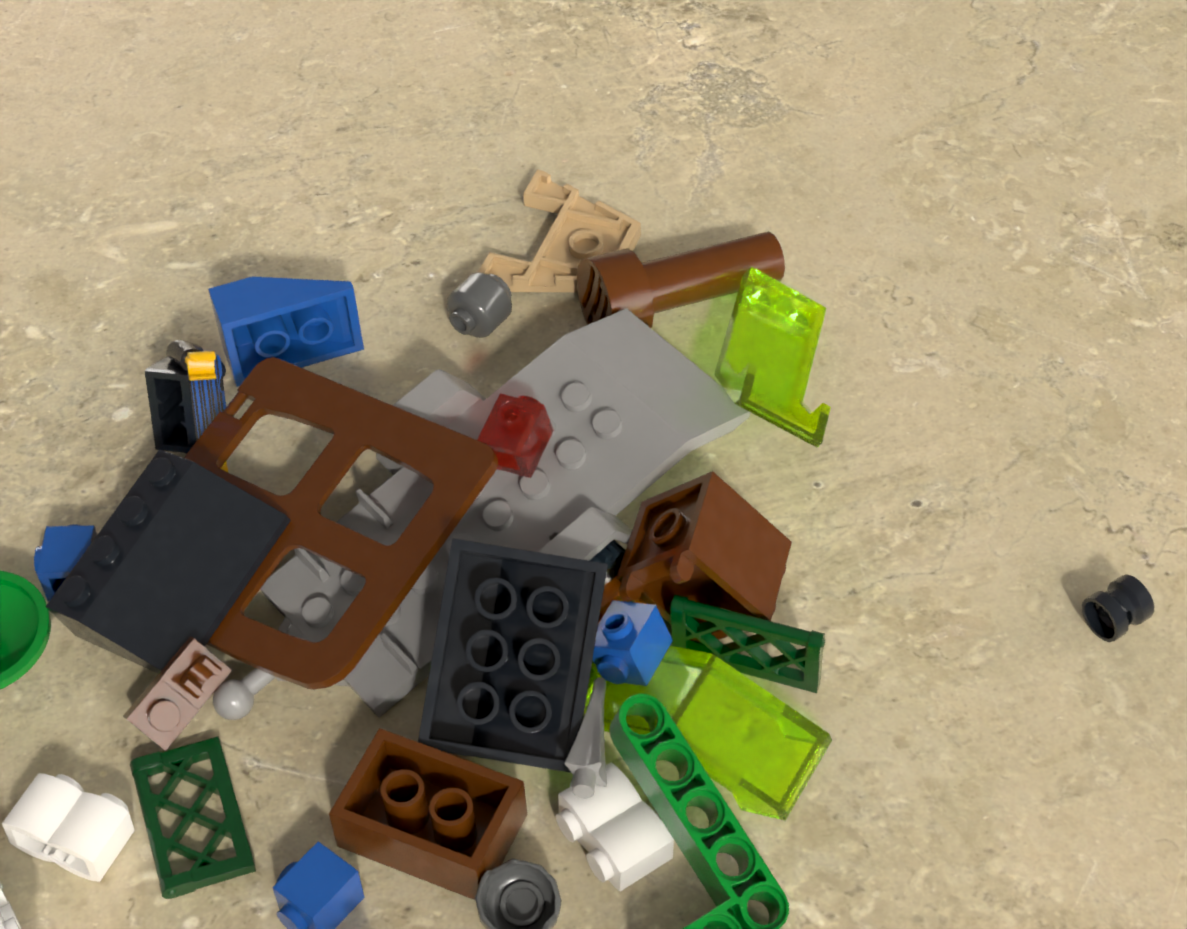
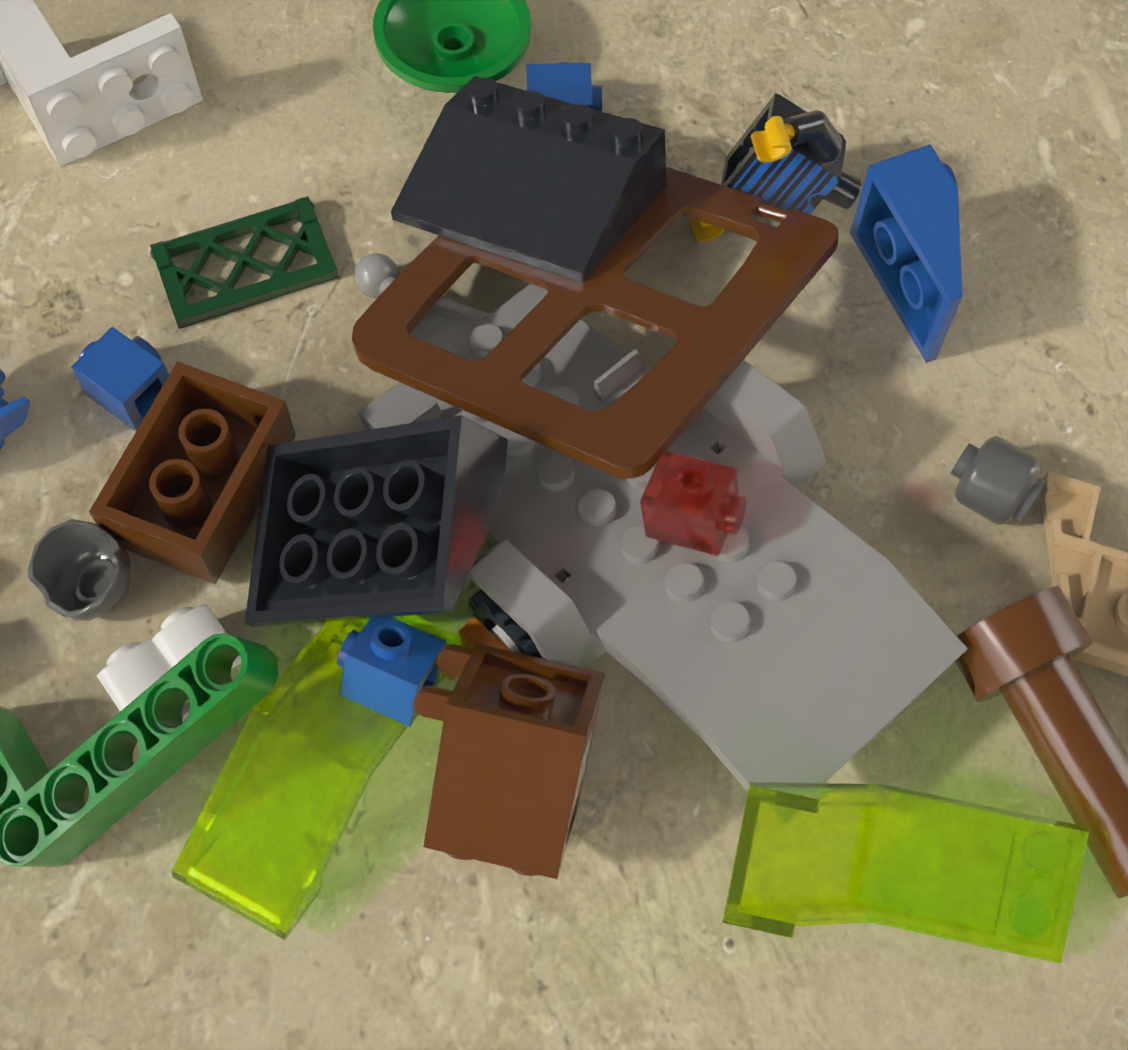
camera: 85 degrees right, 15 degrees up
white brick [2,773,135,882] -> none
plate [123,636,232,751] -> none
light grey piece [564,677,607,799] -> none
dark green window [670,594,825,693] -> none

